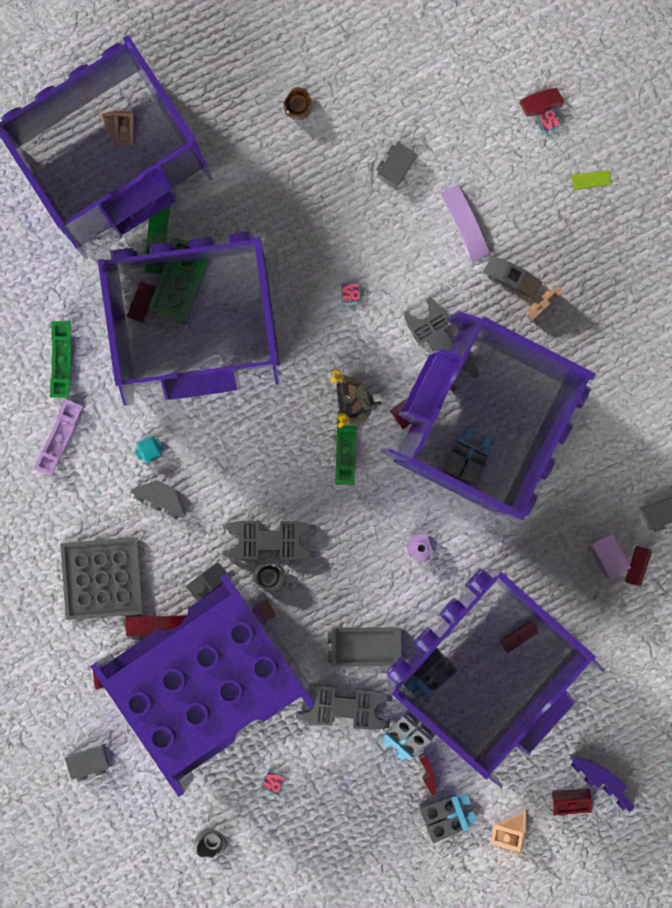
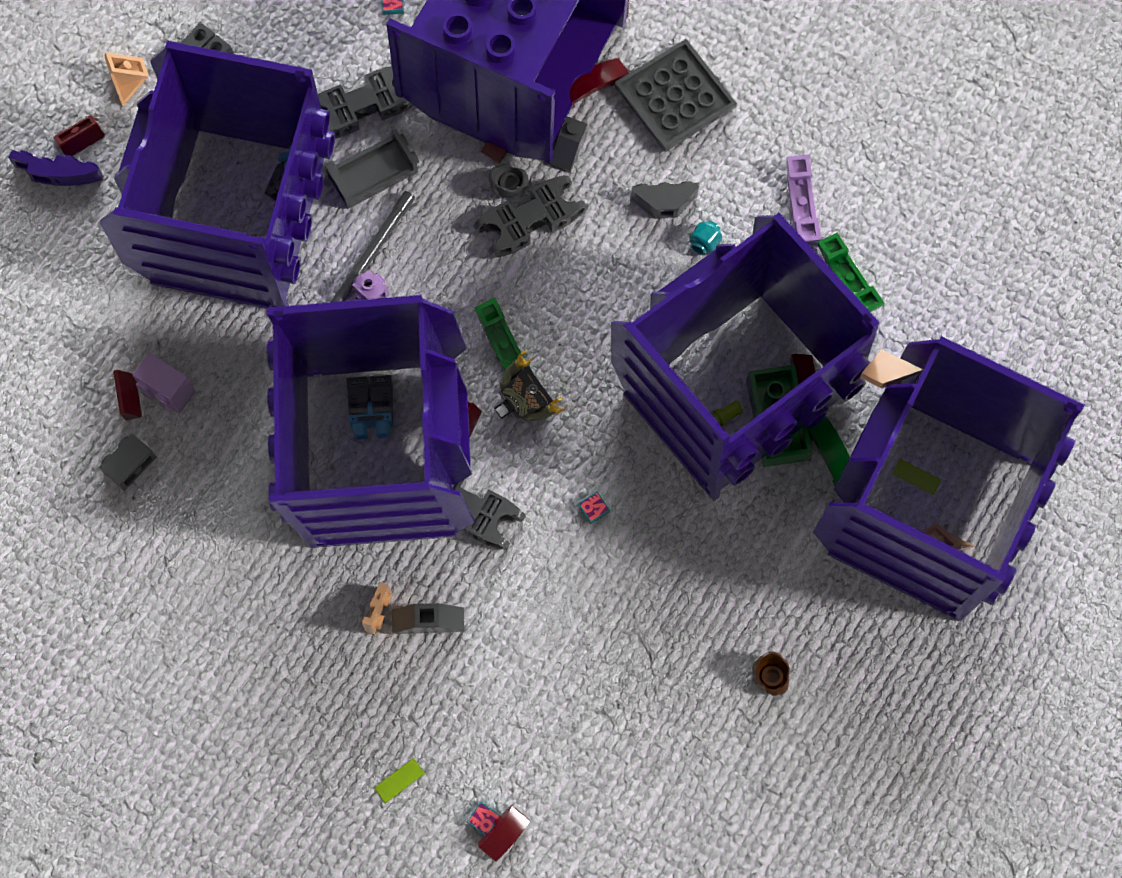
camera: 150 degrees right, 15 degrees down
dark grey brick [376,142,417,189] -> none
lavender slope [441,185,490,262] -> none
none -> dark grey piece [331,191,415,302]
none -> lime pin [711,400,743,427]
none -> light nougat slope [860,350,923,388]
none -> lime sticker [892,459,942,495]

